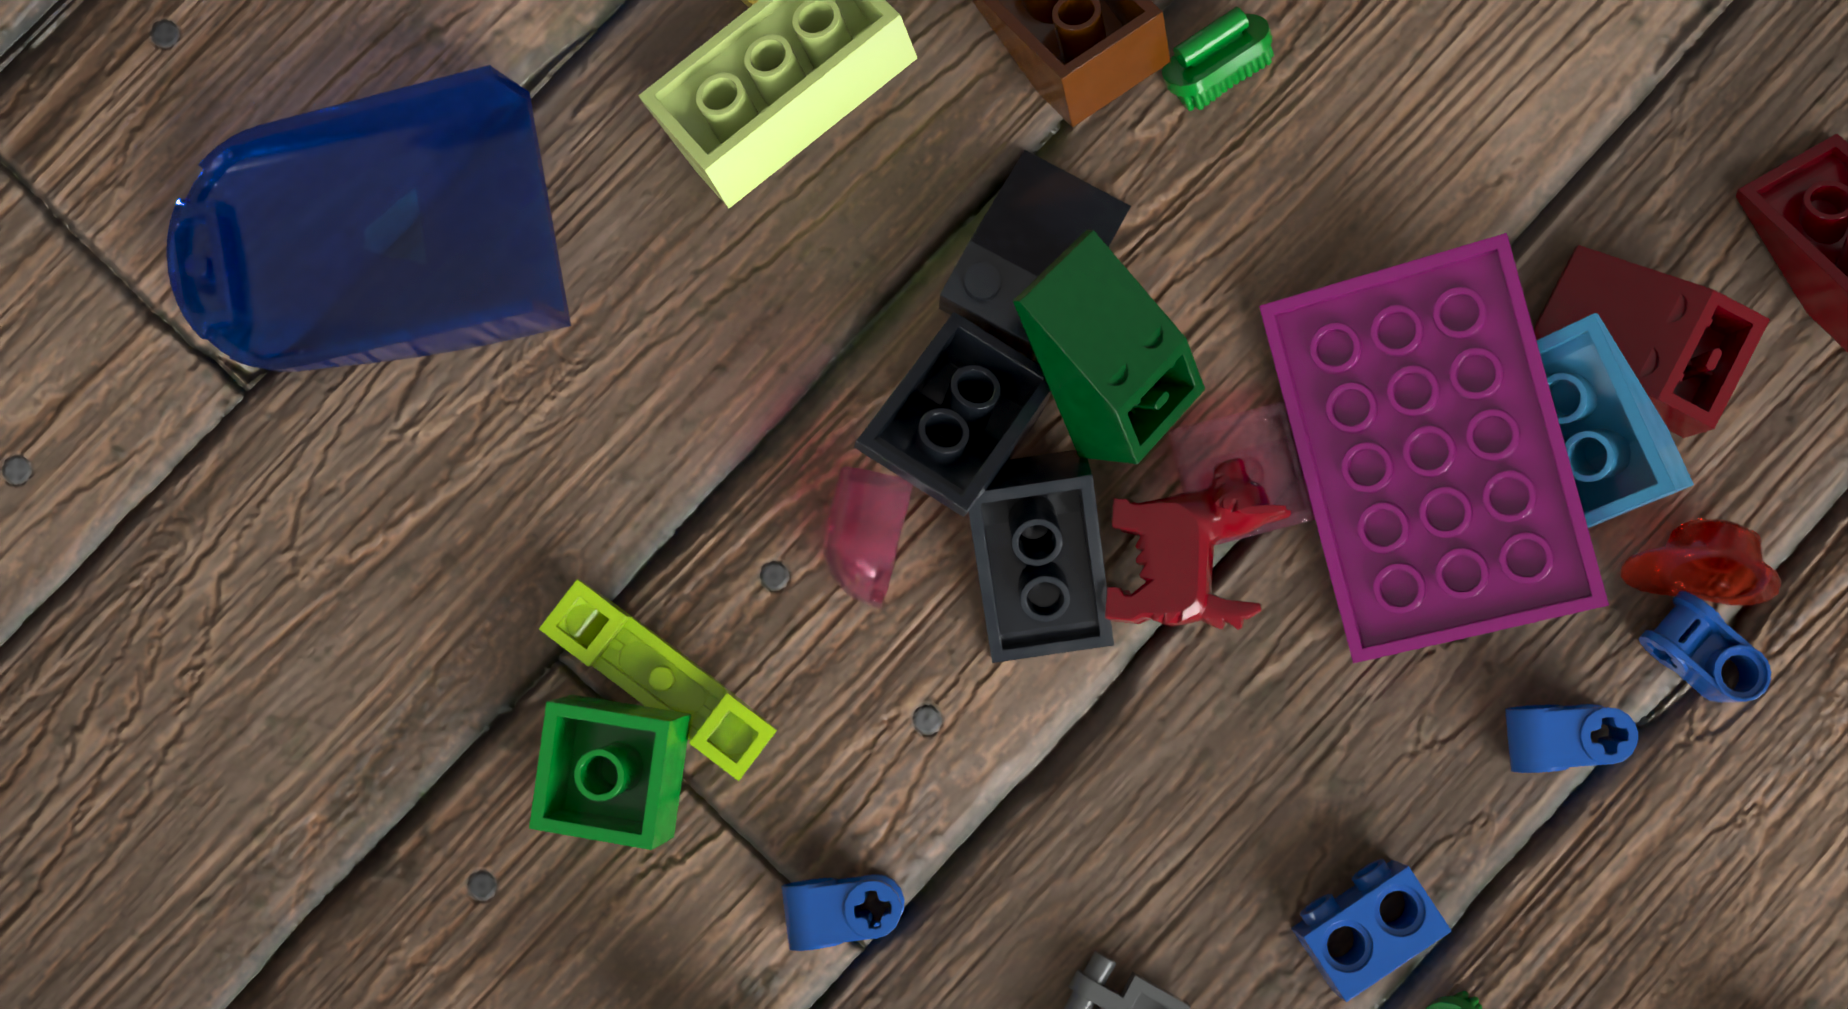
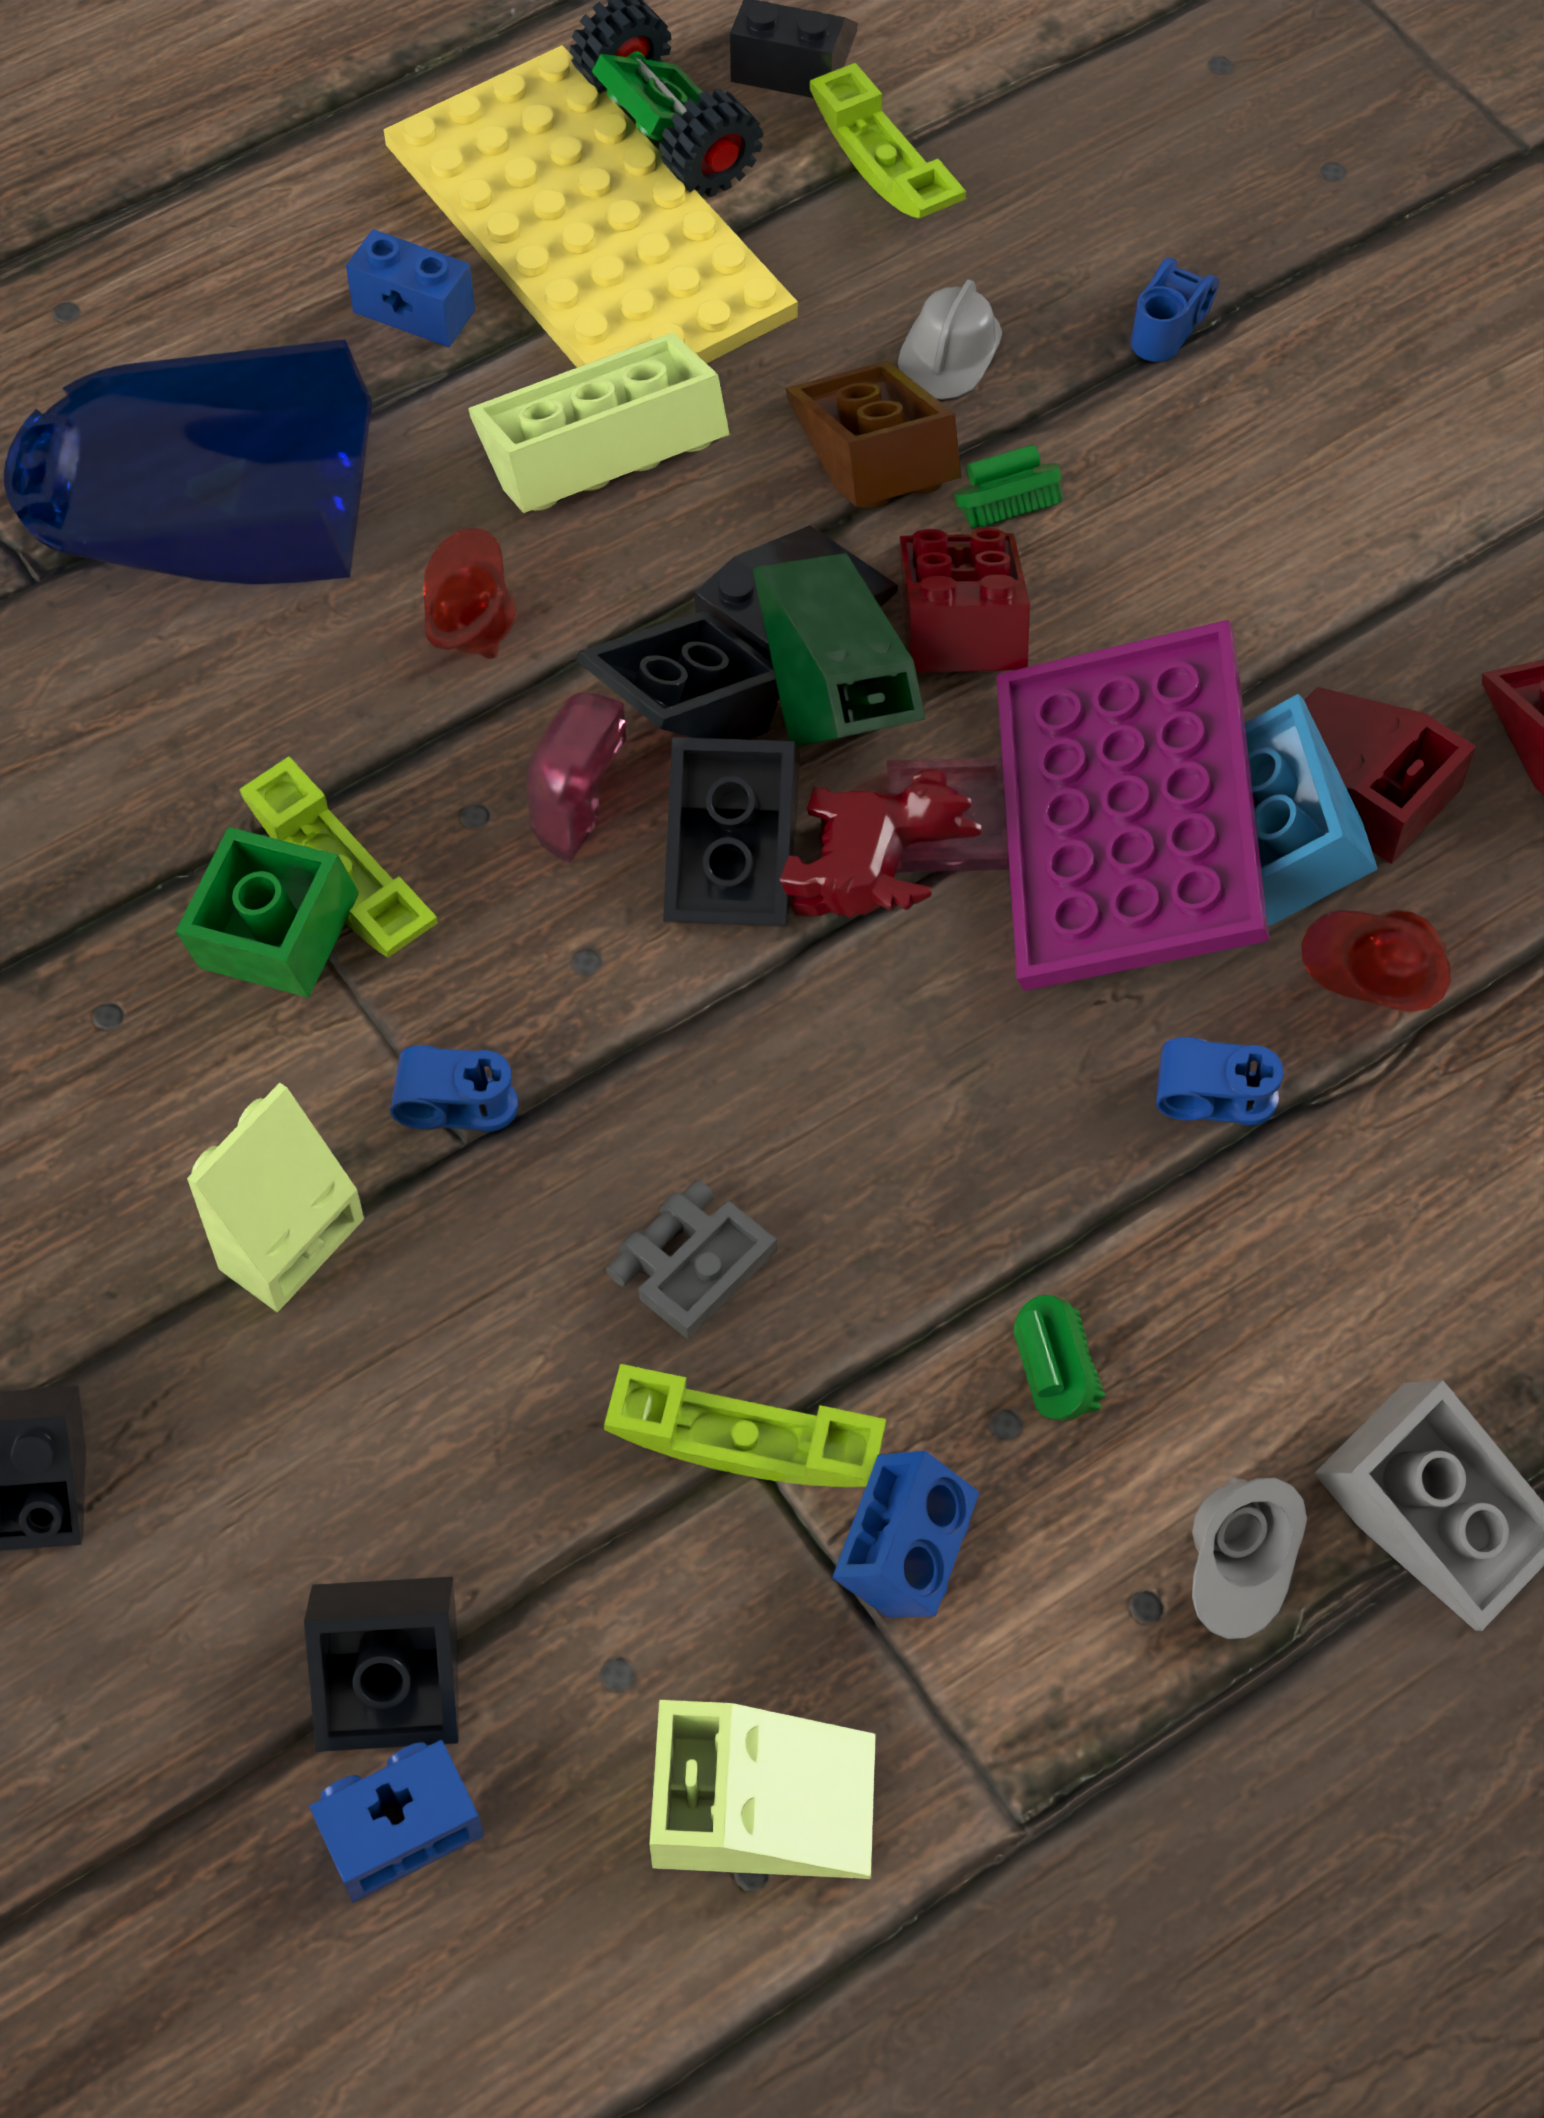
camera: 15 degrees right, 25 degrees down
blue brick [1291,859,1452,1002] -> none
blue piece [1638,591,1771,703] -> none
none -> clear red piece [423,527,517,659]
none -> dark red slope [900,528,1030,673]

